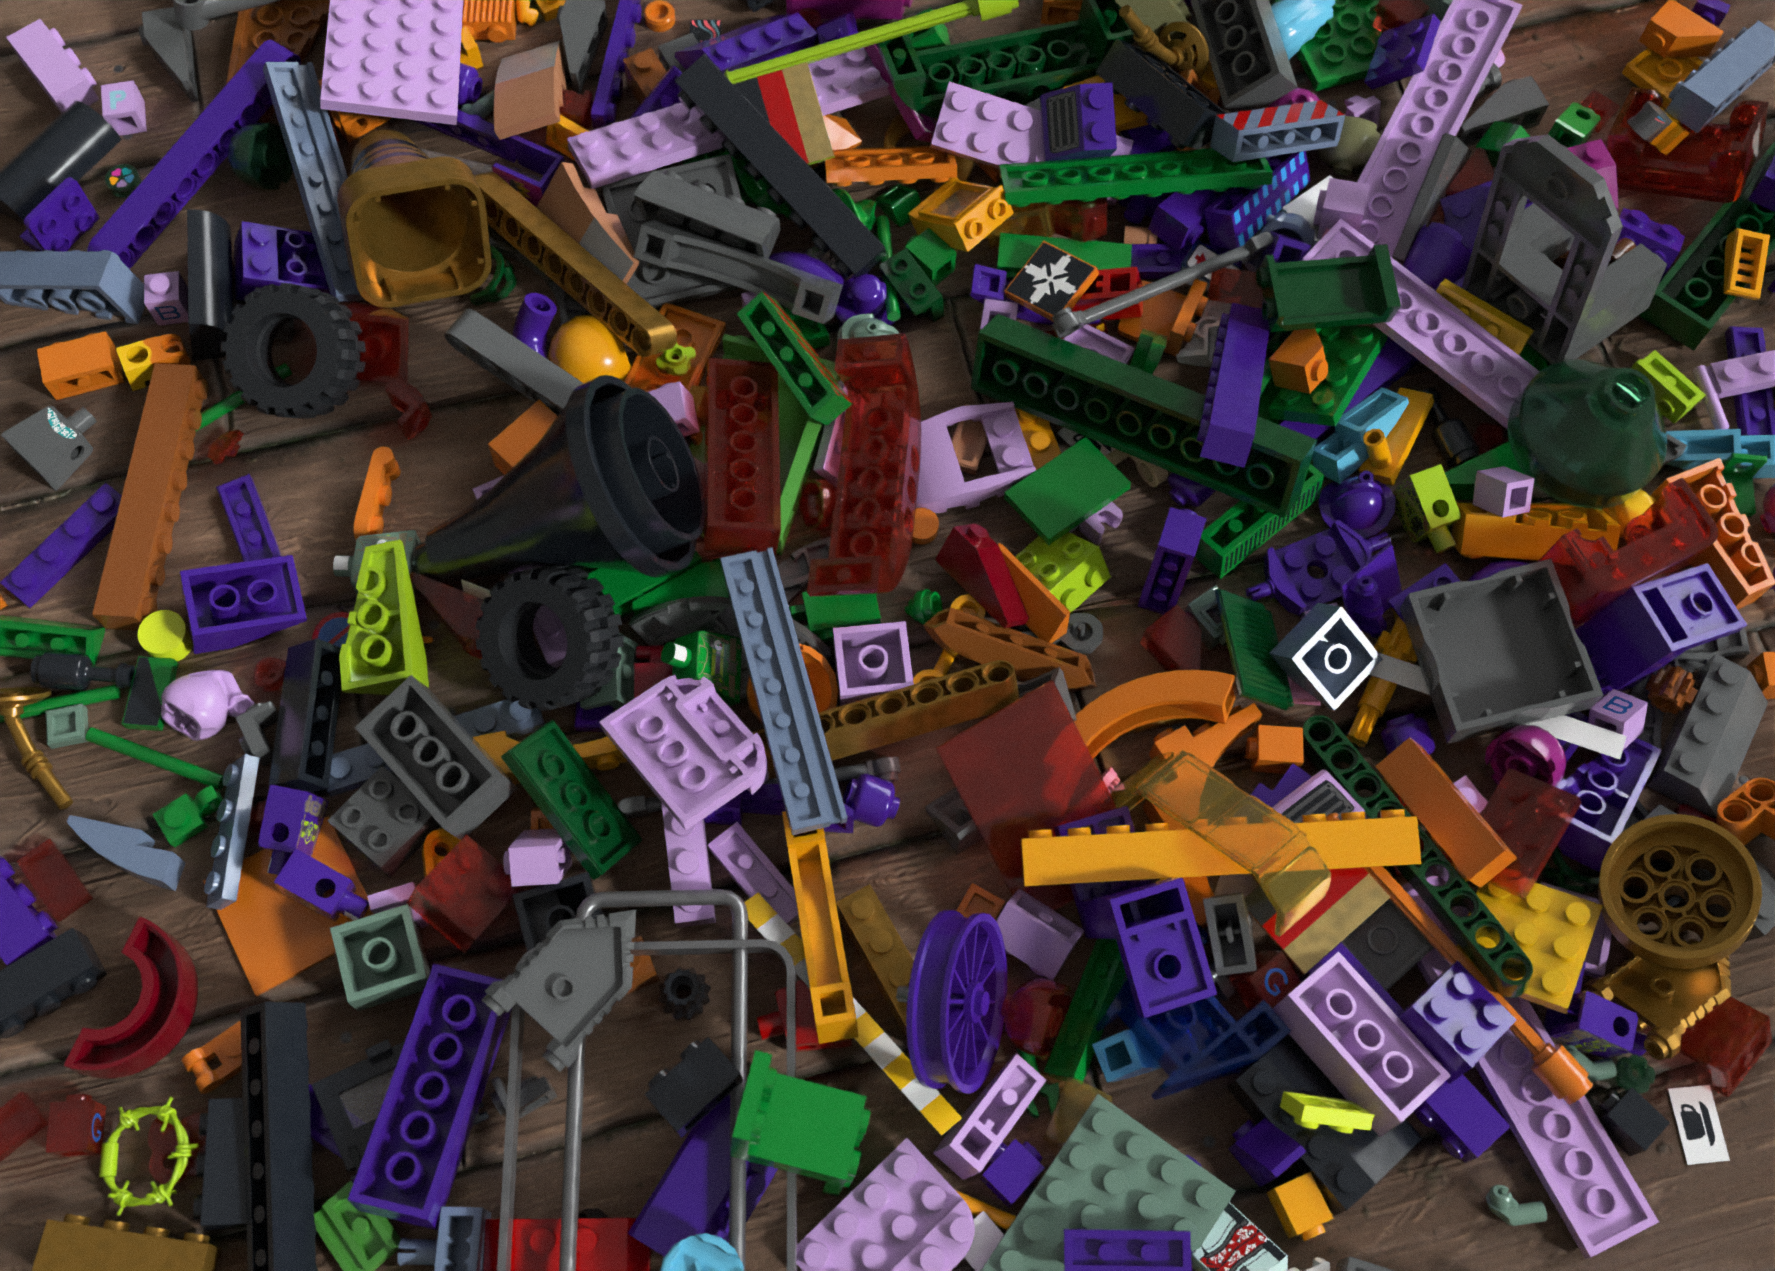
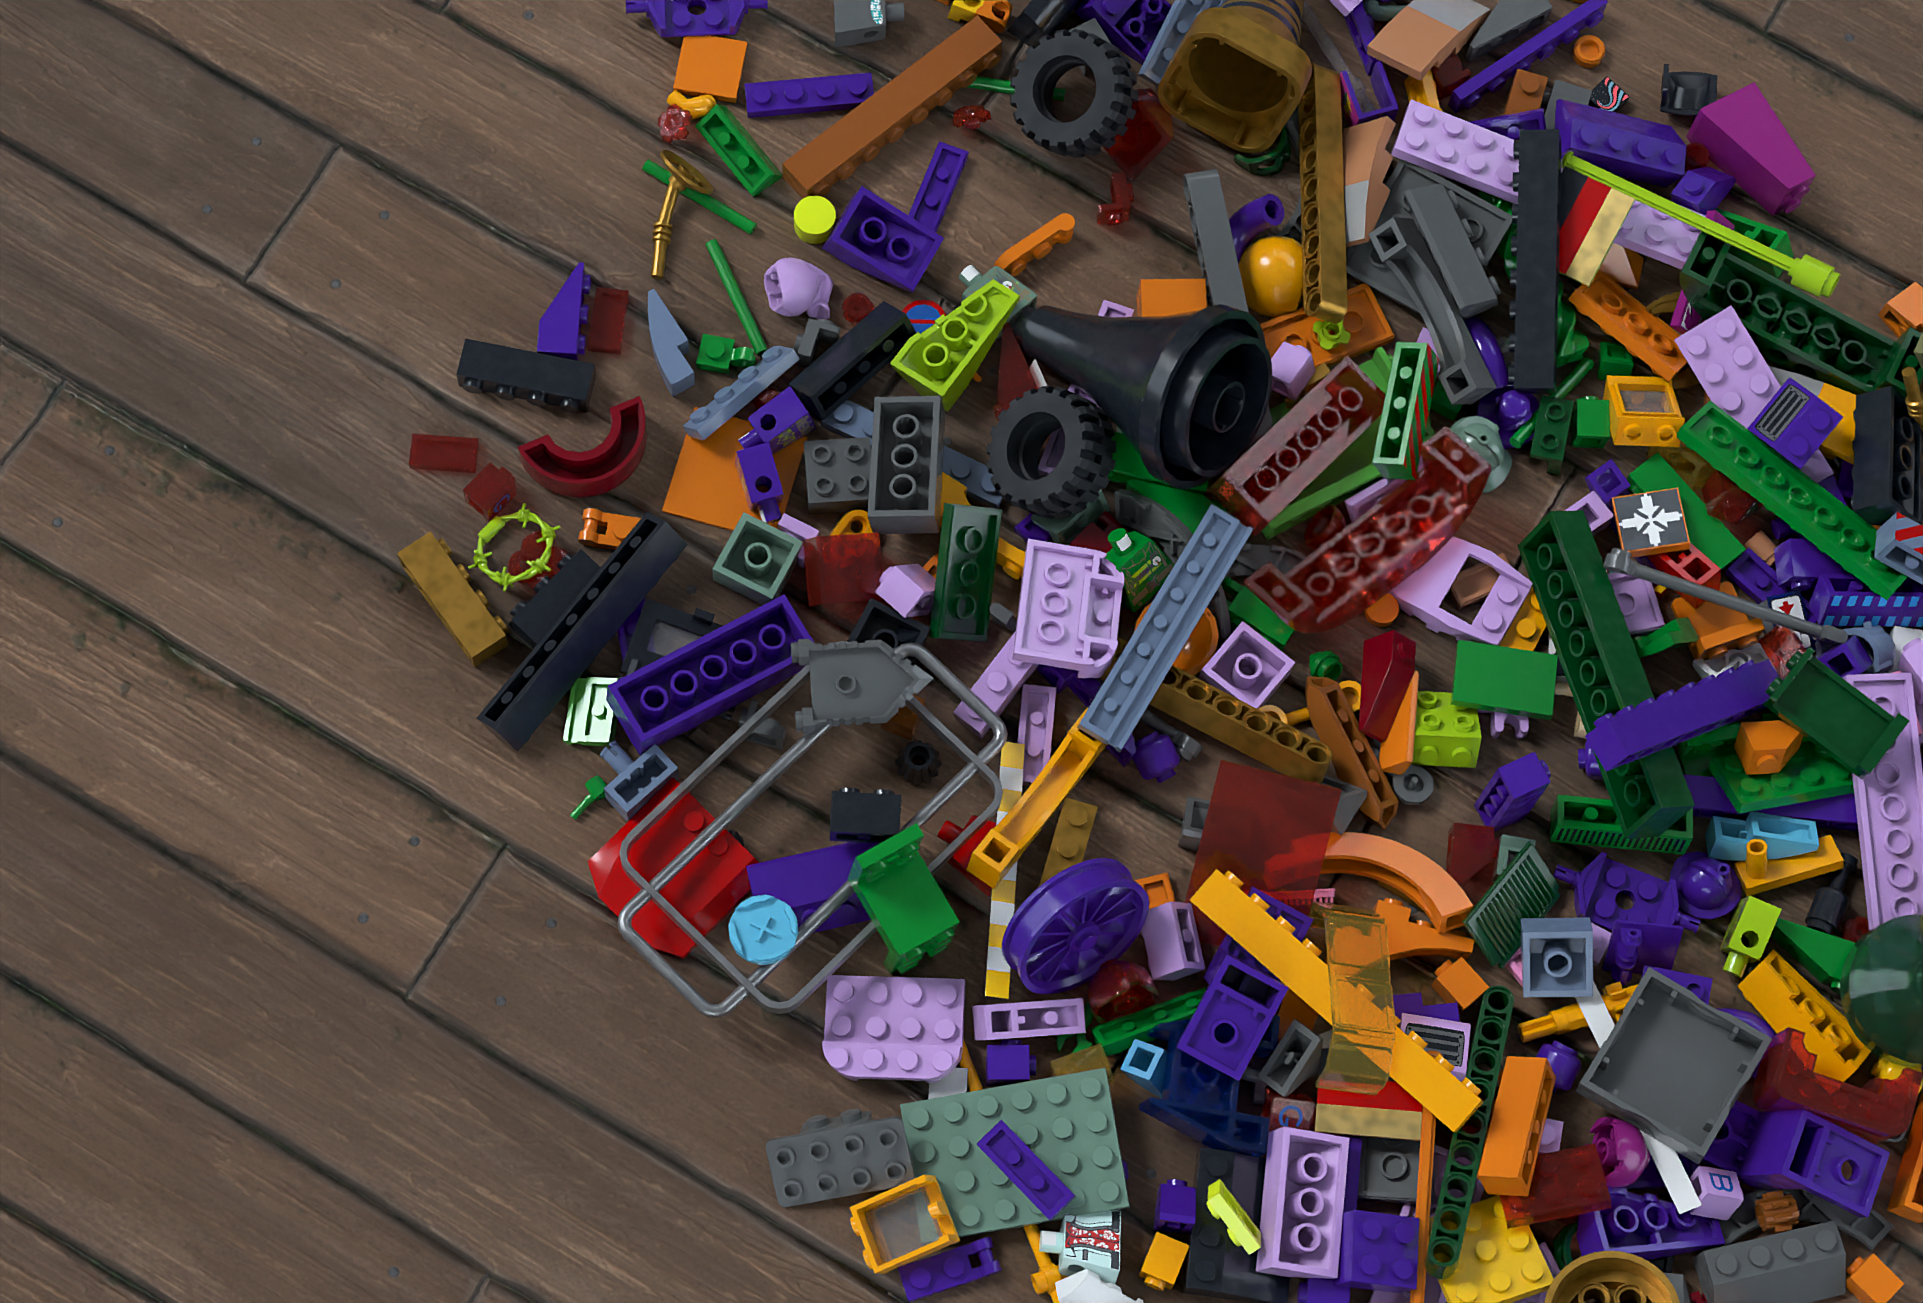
camera: 40 degrees right, 5 degrees up
black piece [30,652,135,691] -> none
sand green tile [45,704,89,749] -> none
black tile [122,656,179,731] -> none
lavender brick [1472,466,1534,517] -> none

